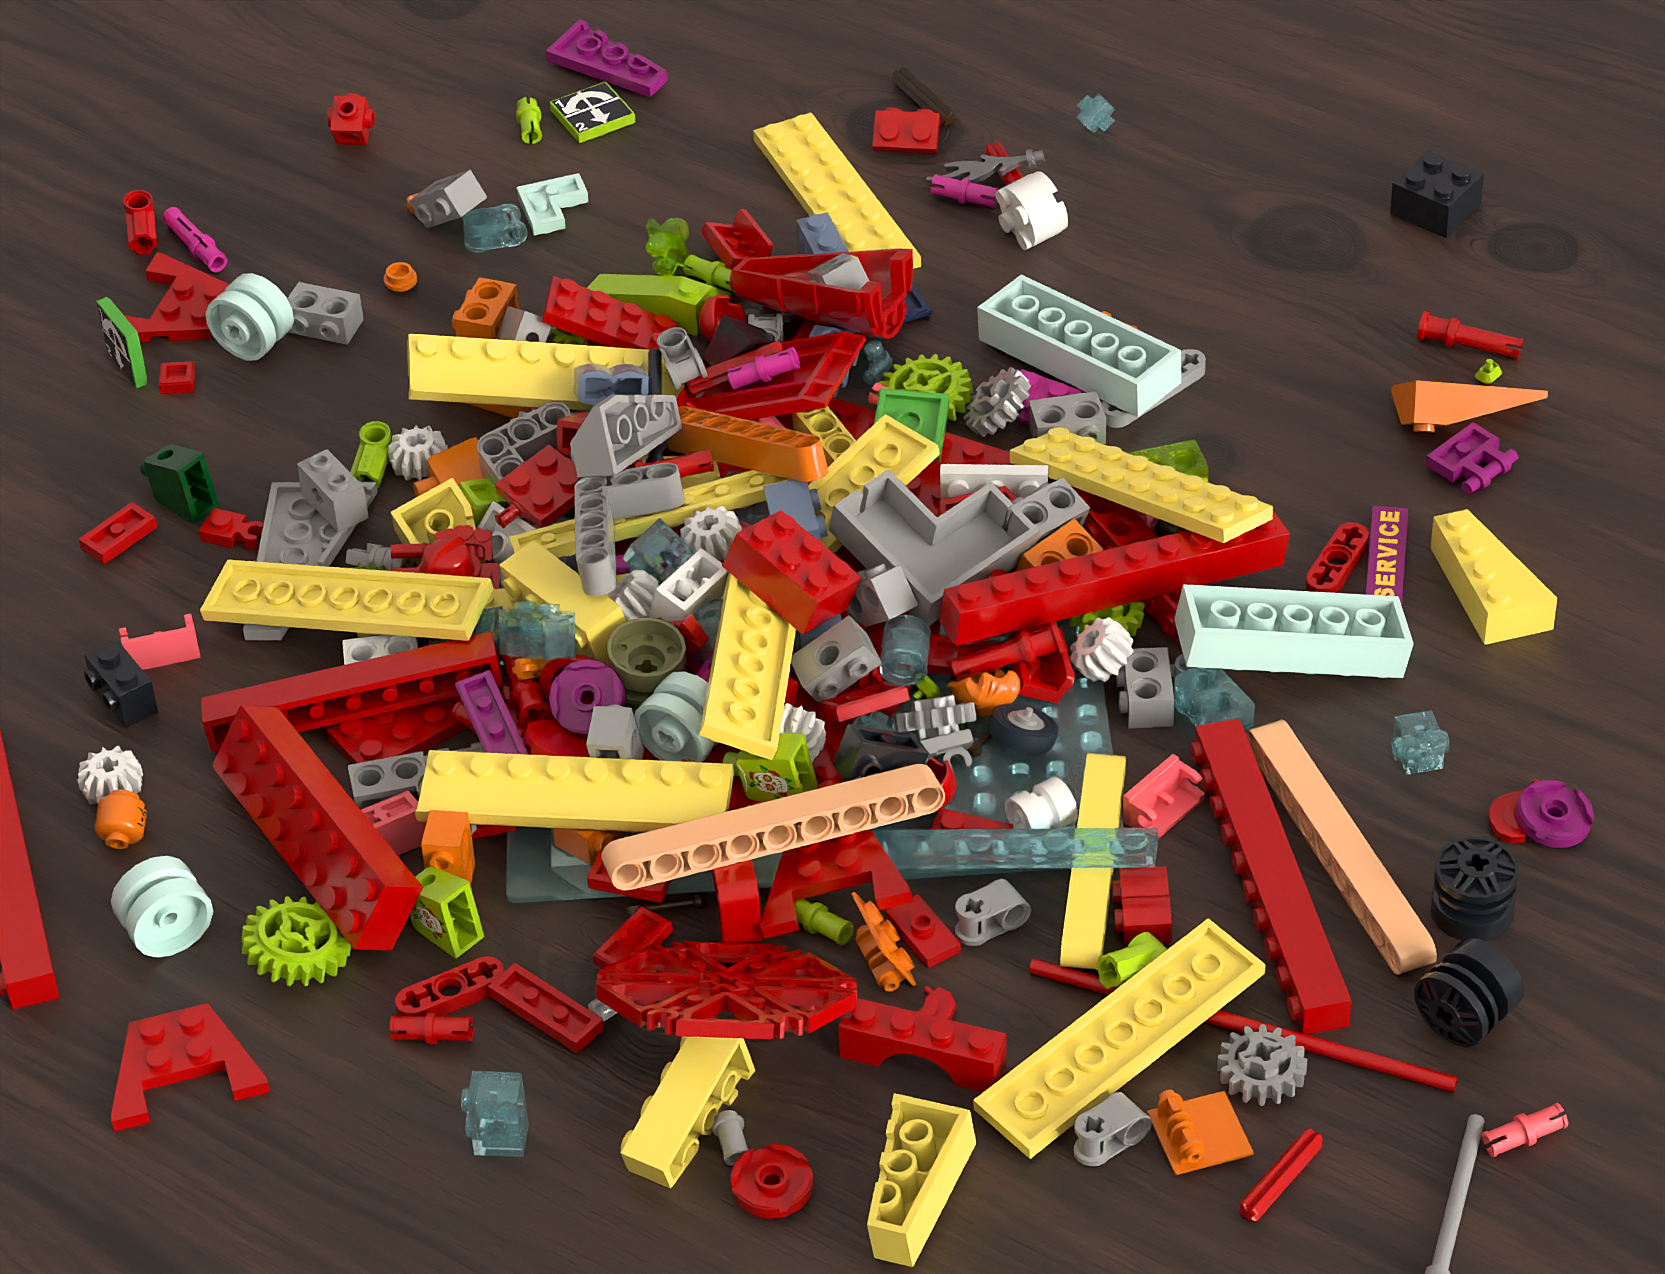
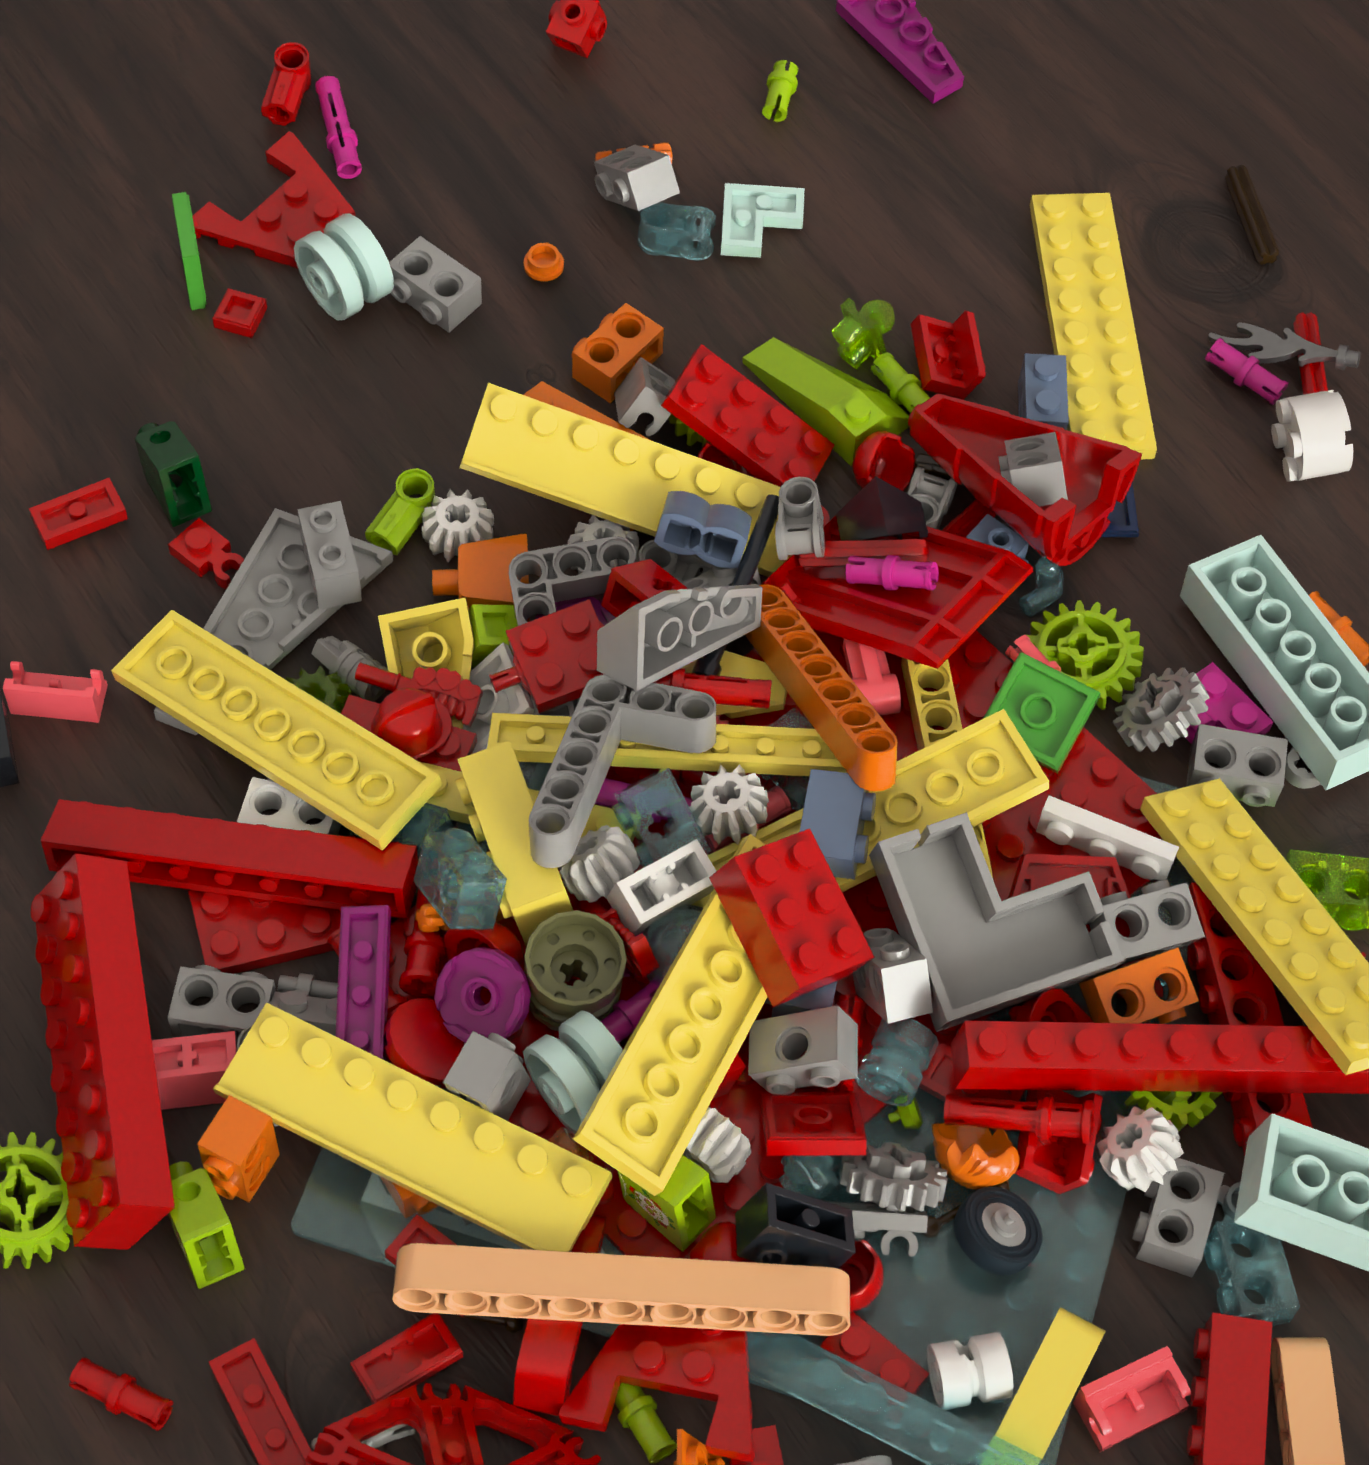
camera: 15 degrees right, 15 degrees up
red beam [395,956,504,1016] -> none
tile [550,81,635,143] -> none
red bracket [872,107,941,154] -> none

